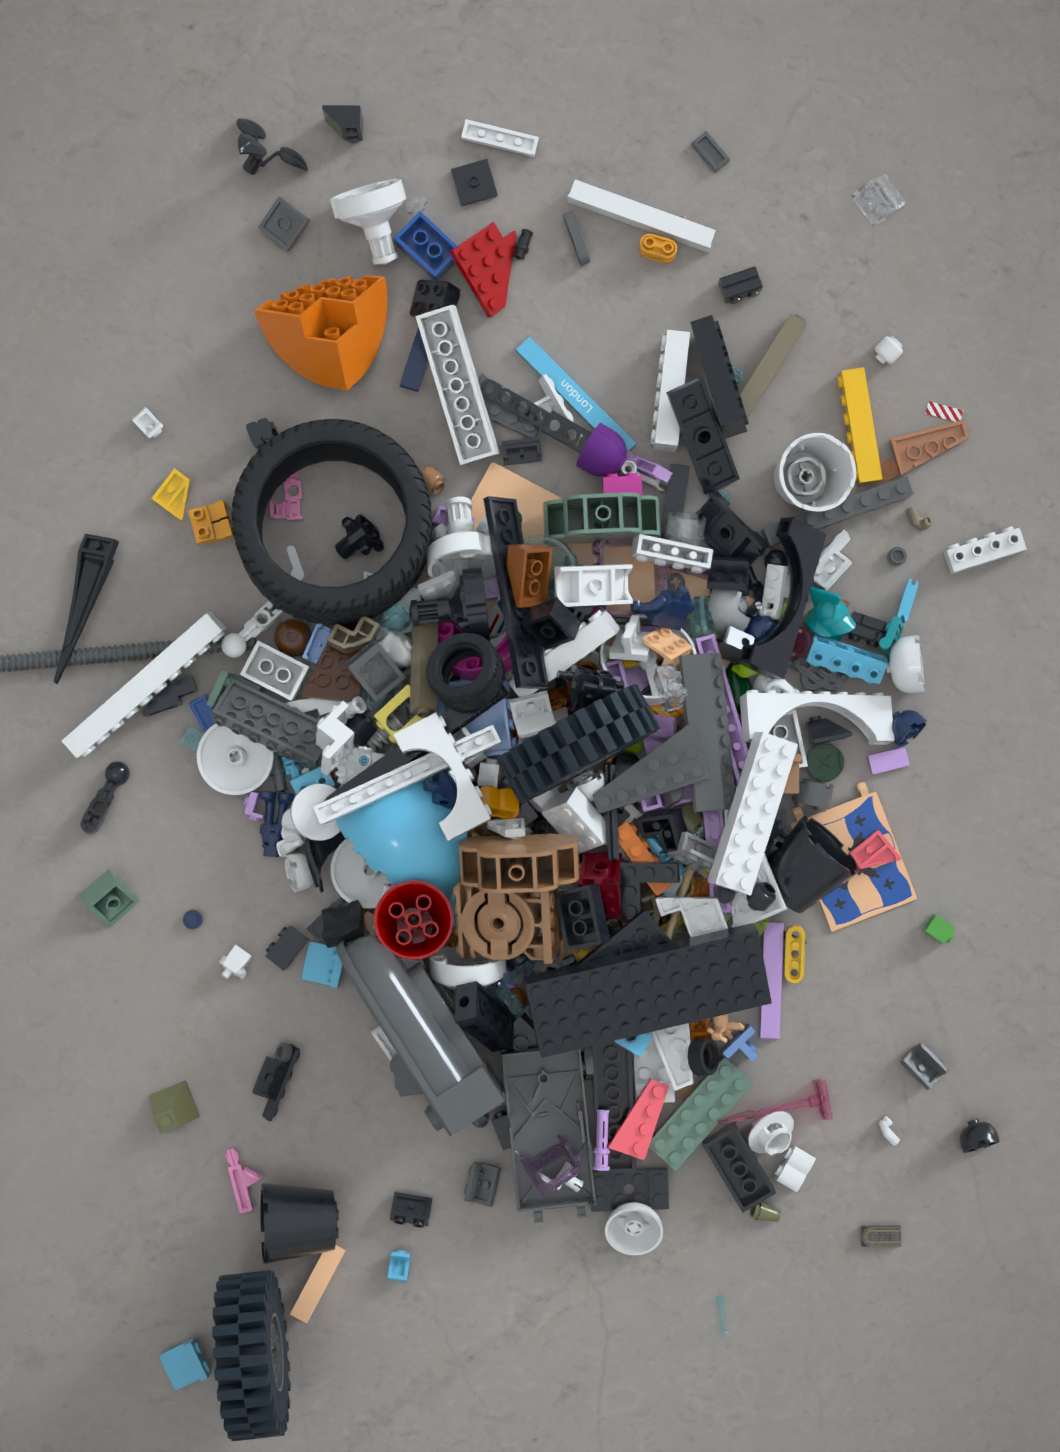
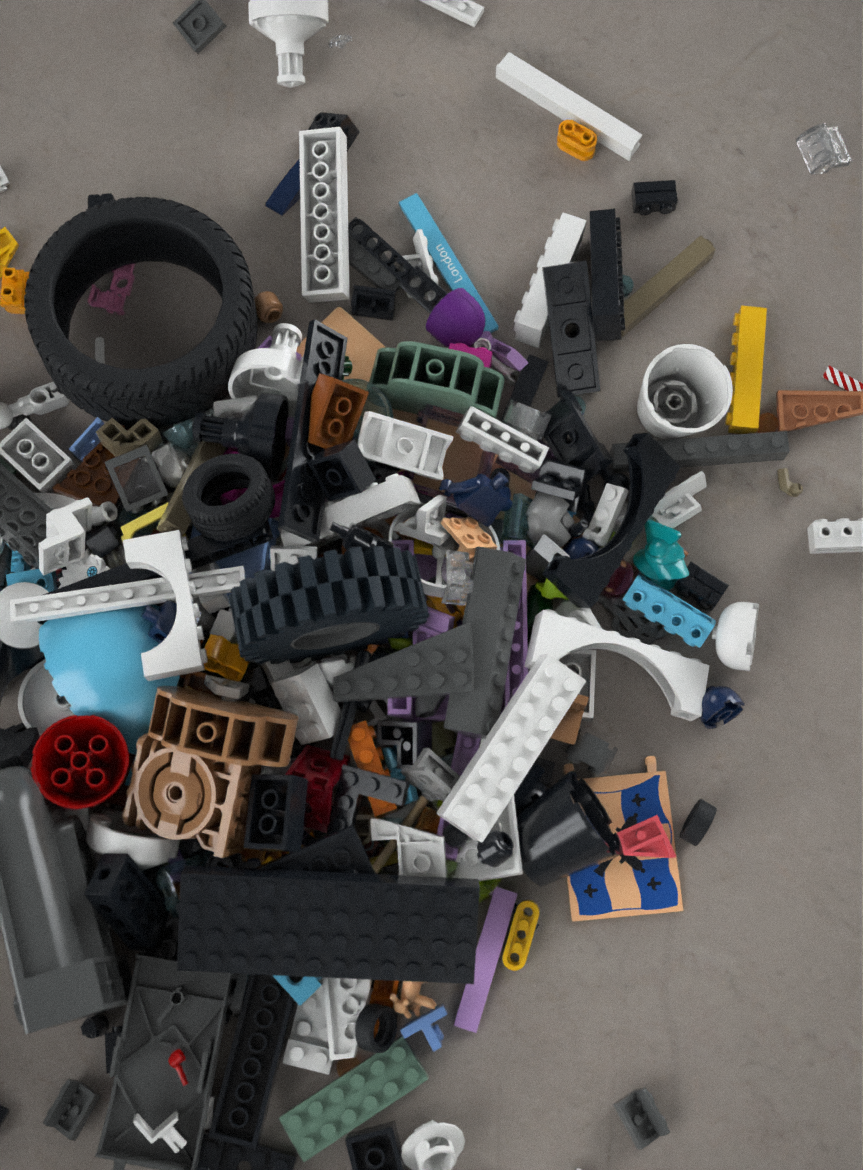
camera: 20 degrees right, 10 degrees down
orange brick [254,275,387,391] -> none
reddish brown cylinder [274,619,312,657] -> none
black piece [335,514,384,559] -> none
blue brick [394,211,457,281] -> none
red wing [449,222,516,318] -> none
black plate [451,159,498,206] -> none
black pin [513,229,533,260] -> none
clear purple panel [520,1135,583,1197] -> none
dark grey beam [563,211,590,266] -> none
lavender pin [592,1110,610,1171] -> none
coral wing [608,1078,669,1160] -> none
dark grey tile [691,131,730,173] -> none
clear pink piece [717,1079,833,1124] -> none
black slope [805,716,853,745] -> none
dark green tile [806,743,844,782] -> none
lavender tile [867,747,910,775] -> none
white head [875,336,903,364] -> none
teal plate [879,616,904,657] -> none
dark grey plate [887,547,907,566] -> none
medium azure piece [895,579,919,626] -> none
bright green brick [922,915,955,944] -> none
none -> red hand [169,1048,189,1086]
none -> black tyre [679,799,717,846]

